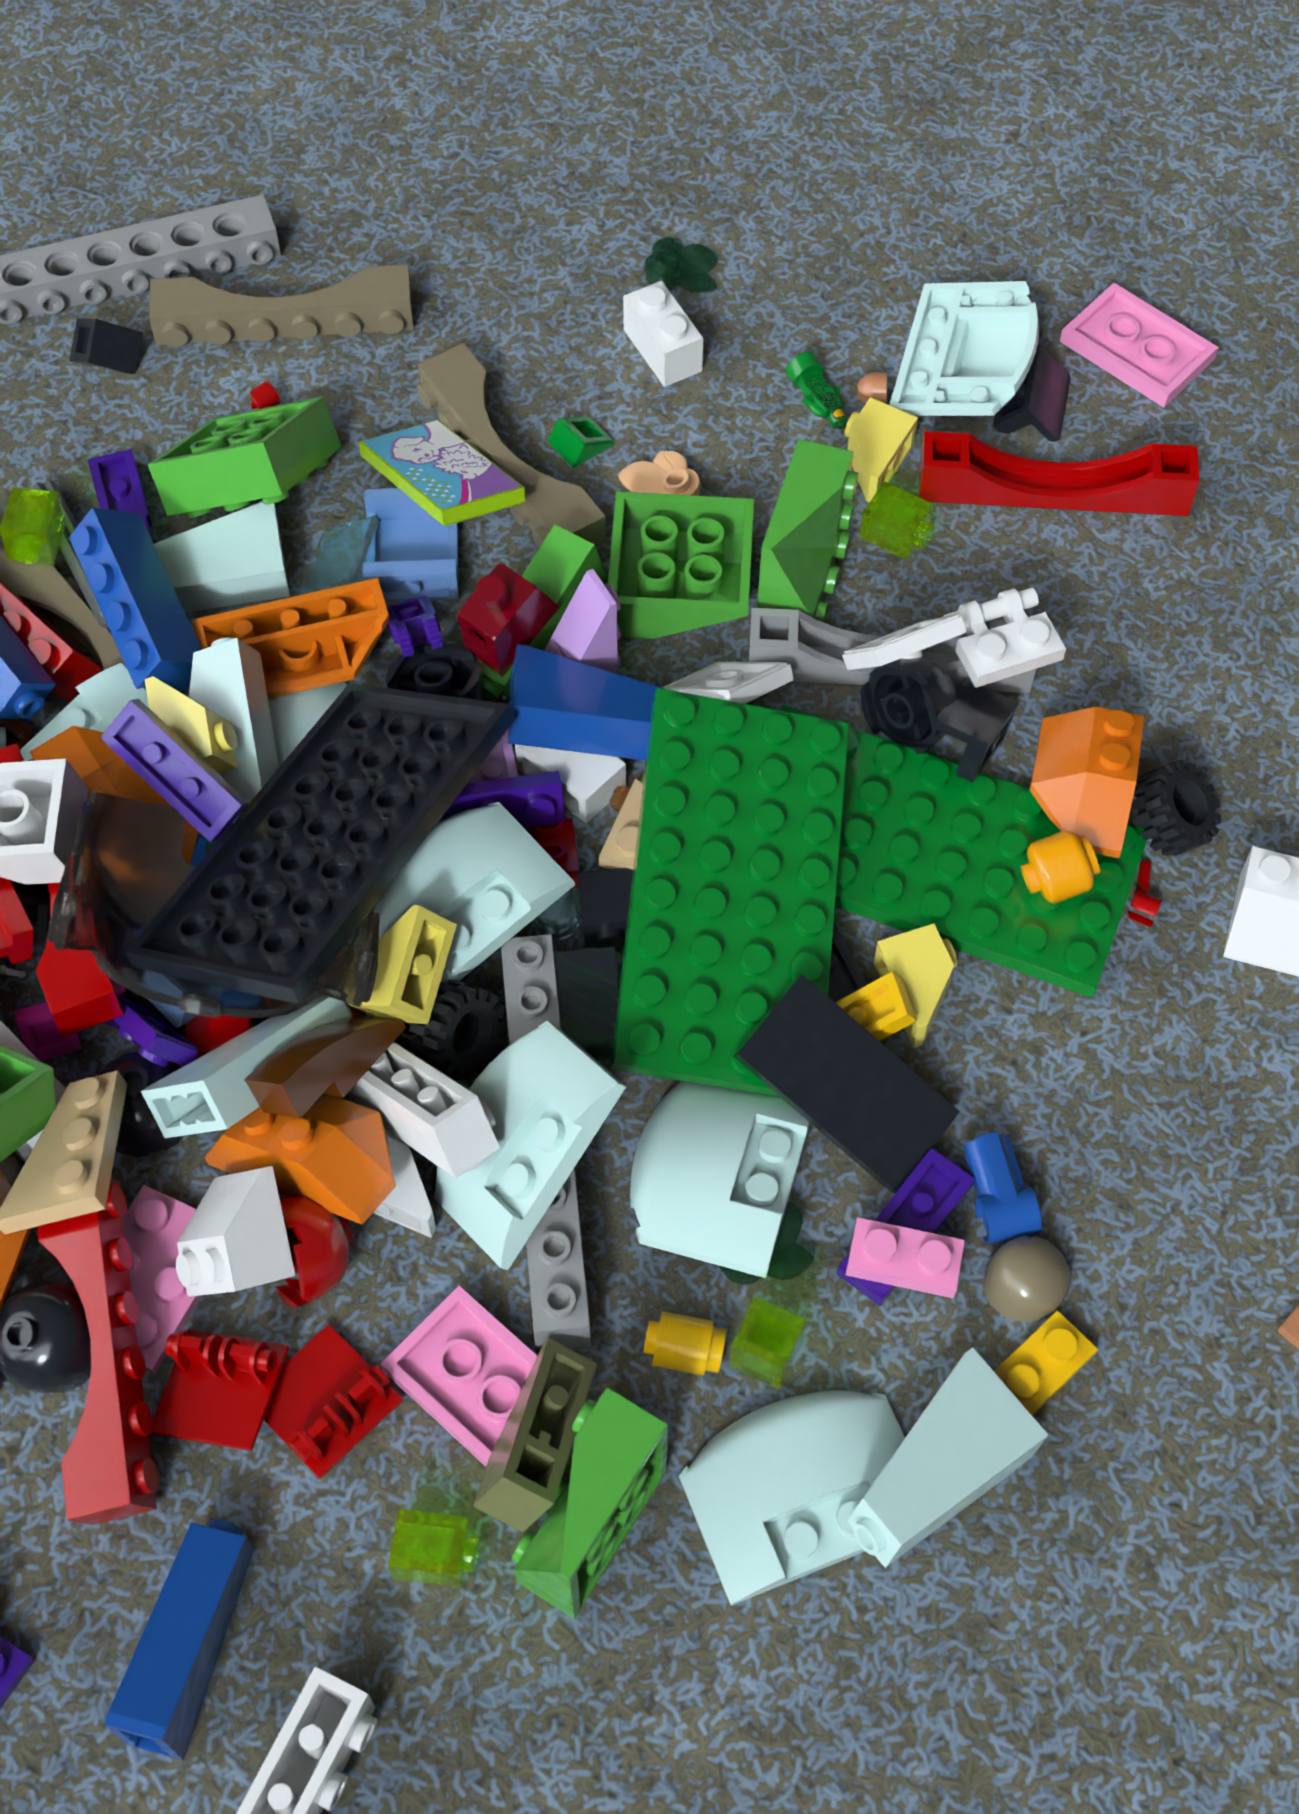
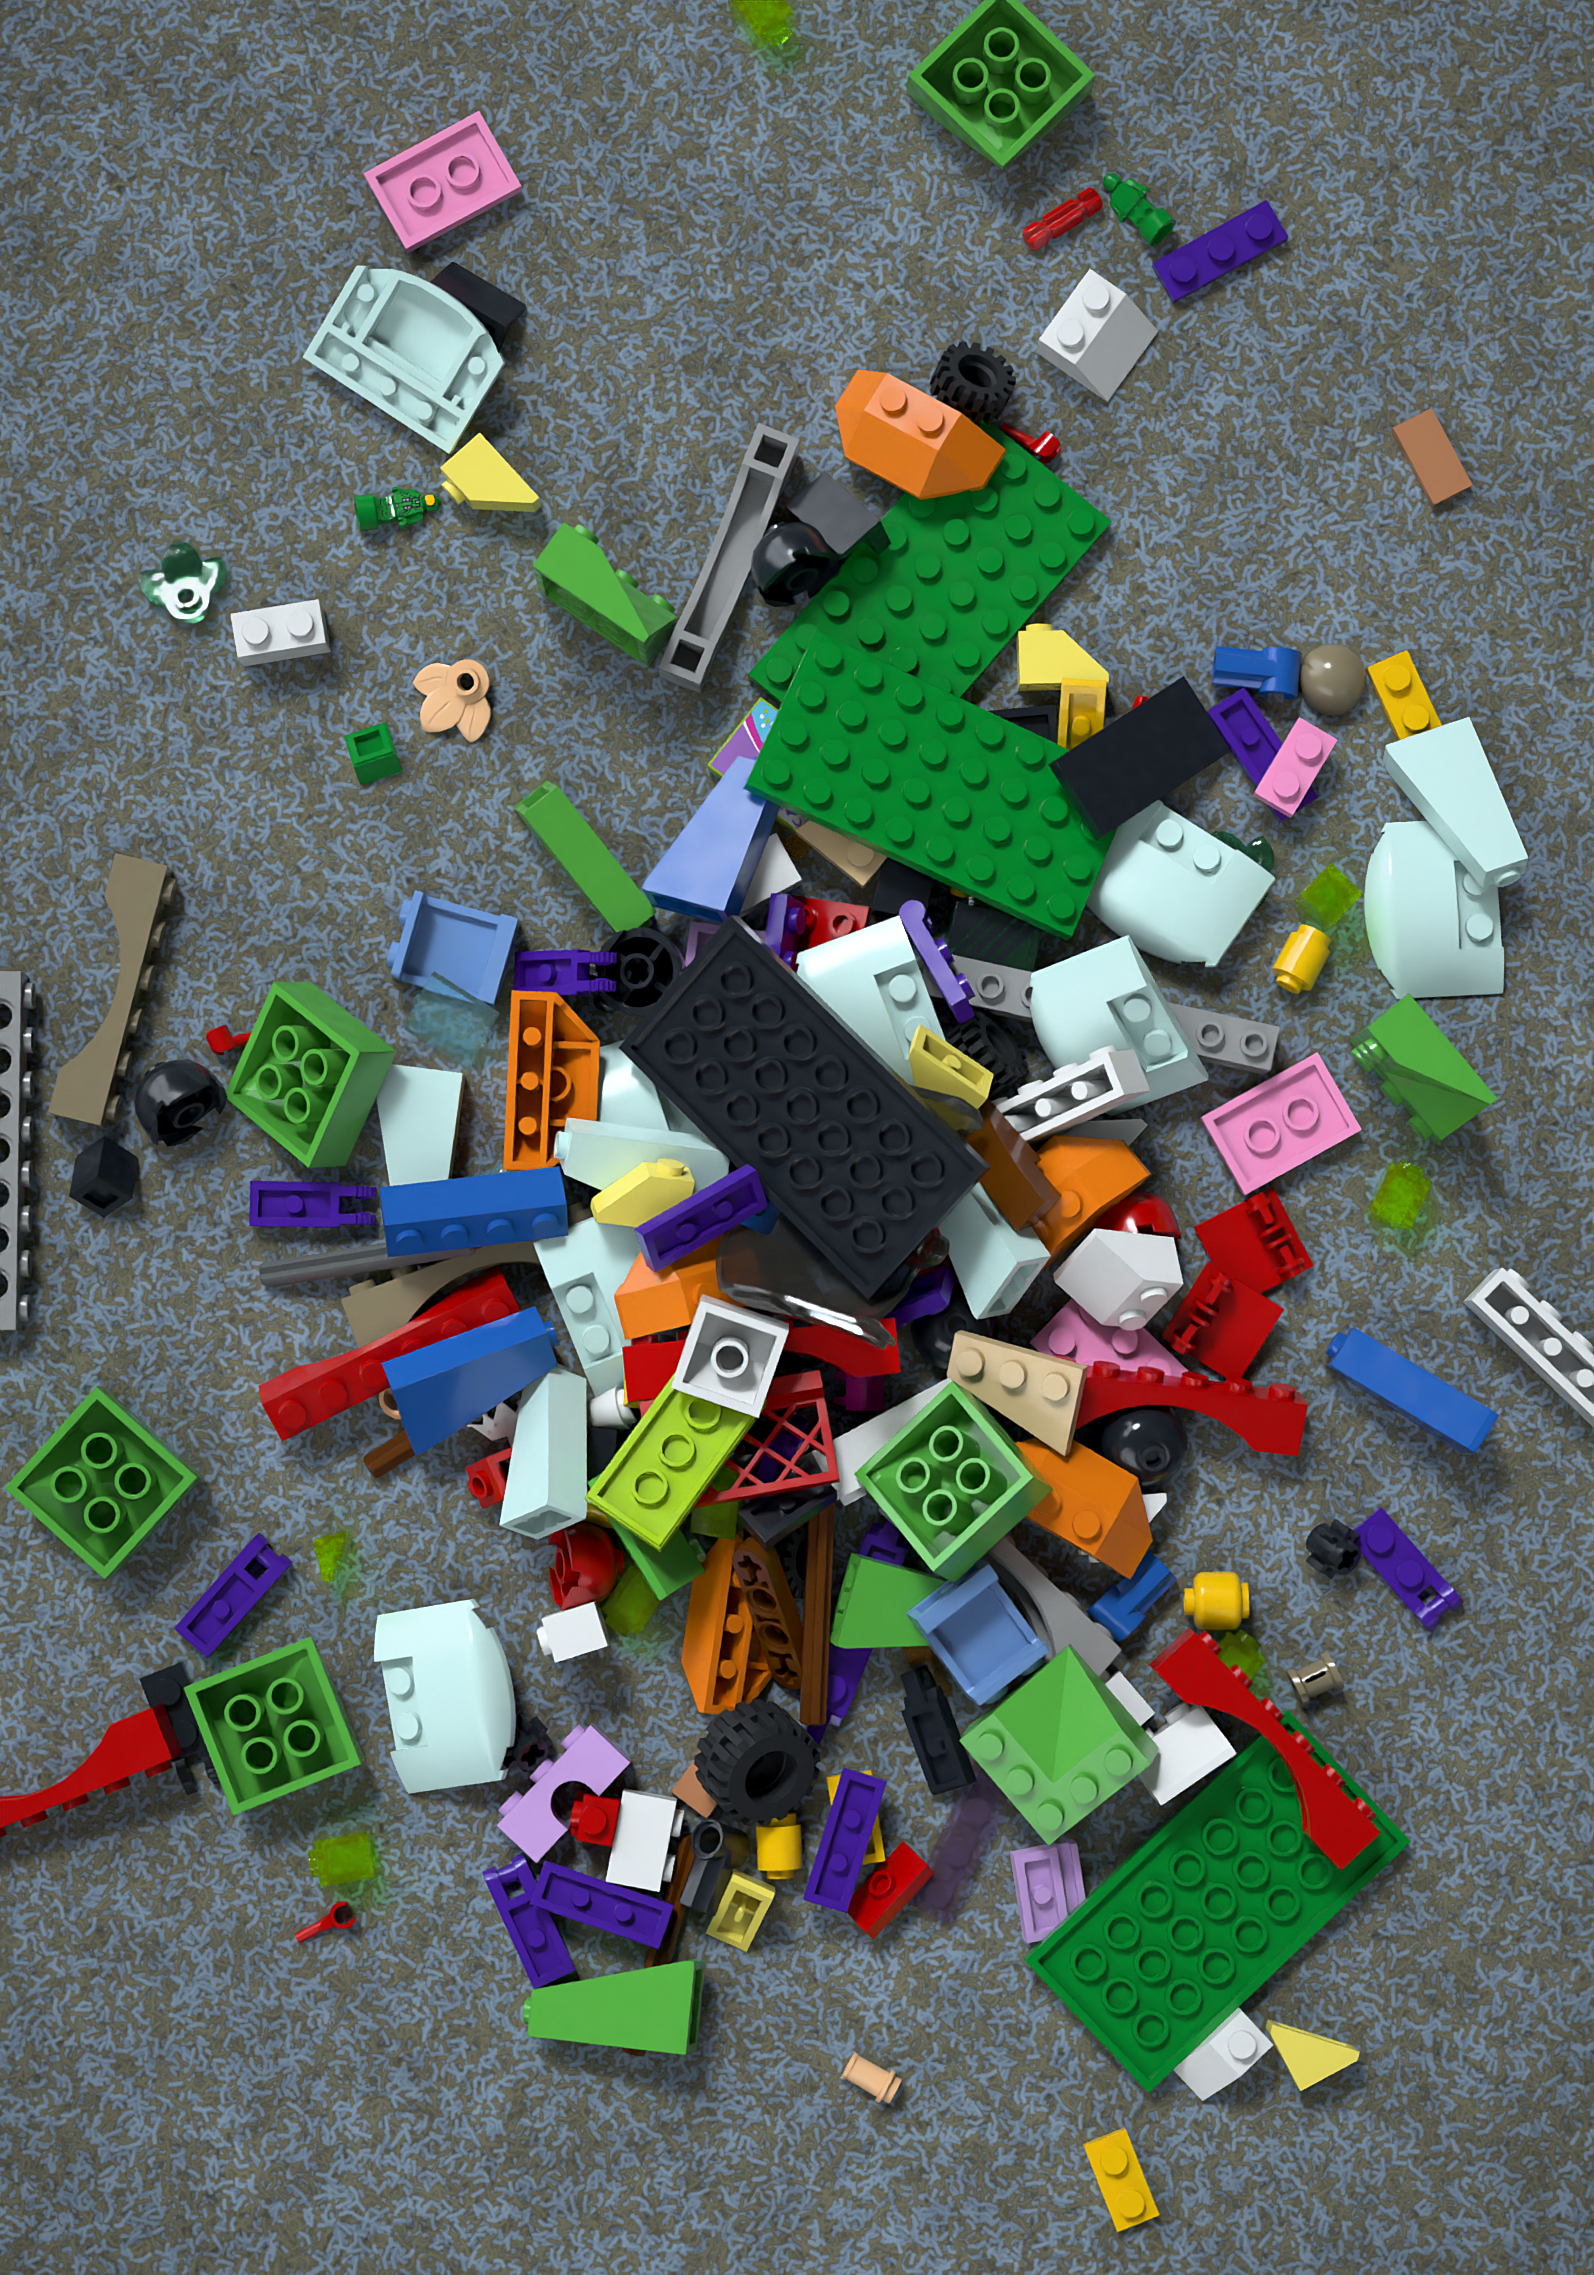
camera: 75 degrees left, 25 degrees up
clear neon green brick [0,487,65,565] -> none
tile [359,420,525,527] -> none
dark tan arch [417,343,606,549] -> none
dark red torso [457,562,559,678] -> none
olive slope [473,1338,597,1533] -> none
lavender slope [545,569,621,674] -> none
bright green slope [608,491,754,639] -> none
white plate [662,661,793,704] -> none
white plate [842,615,967,670] -> none
nougat hinge [857,372,888,405] -> none
clear neon green brick [859,482,934,560] -> none
red arch [918,431,1200,516] -> none
white plate [943,588,1066,688] -> none
light orange head [1020,830,1100,904] -> none
none -> black cylinder [134,1059,227,1147]
none -> plate [899,900,975,1024]

